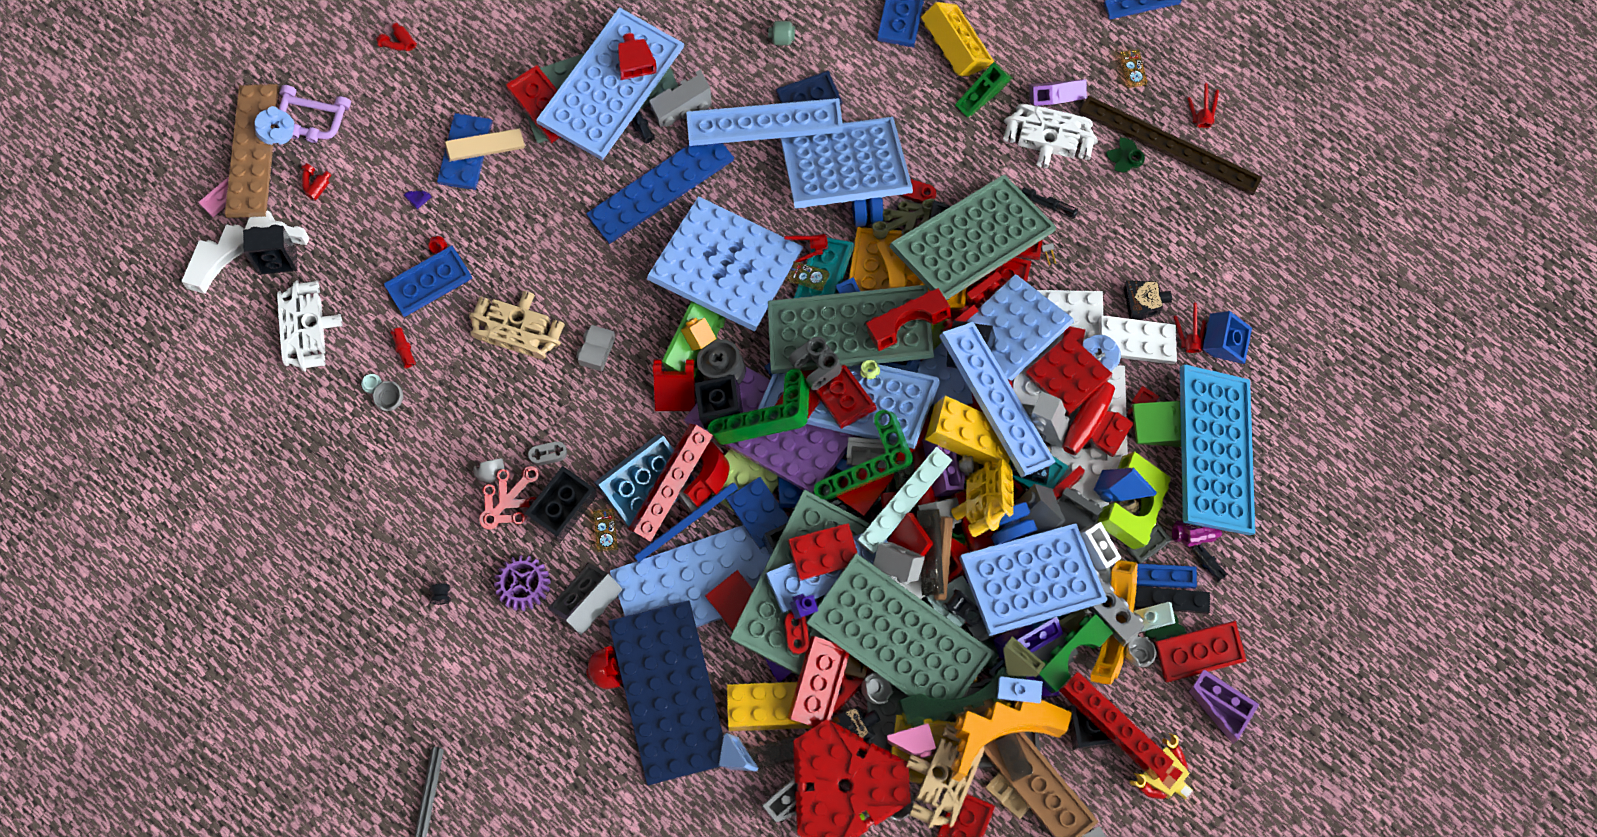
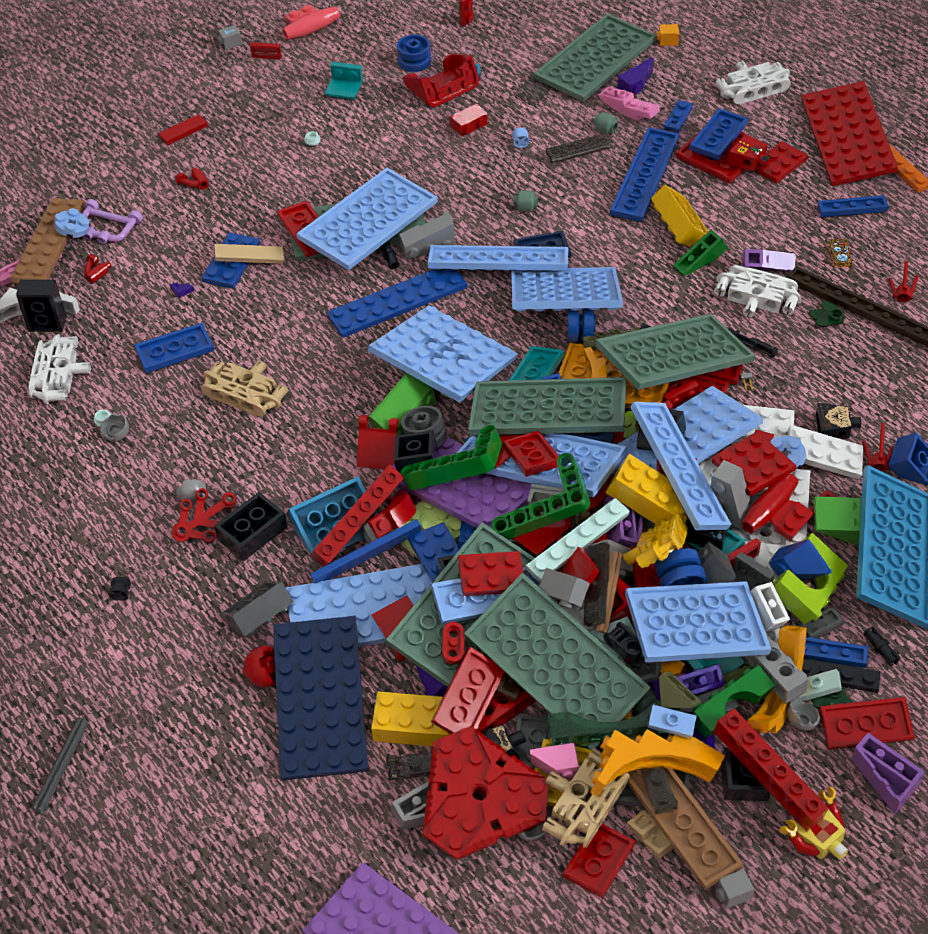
camera: 10 degrees right, 20 degrees down
red pin [390,327,416,368] -> none
red plate [428,236,447,254] -> none
medium lavender gear [494,555,551,611] -> none
light grey beam [528,442,567,466] -> none
light grey brick [576,325,615,372] -> none
clear yellow tile [593,509,618,552] -> none
red torso [618,33,656,80] -> none
light orange brick [681,317,716,351] -> none
light blue slope [719,733,759,771] -> none
red plant [784,234,828,263] -> none
clear yellow tile [786,261,830,291] -> none
dark grey piece [789,337,842,390] -> none
dark purple plate [789,593,819,619] -> none
yellowish green plate [860,360,880,379] -> none
light grey hair [861,672,893,704] -> none
red arch [866,288,951,351] -> none
red plate [901,179,937,204] -> none
flat silver plate [959,455,974,476] -> none
magenta rock [1172,521,1222,546] -> none

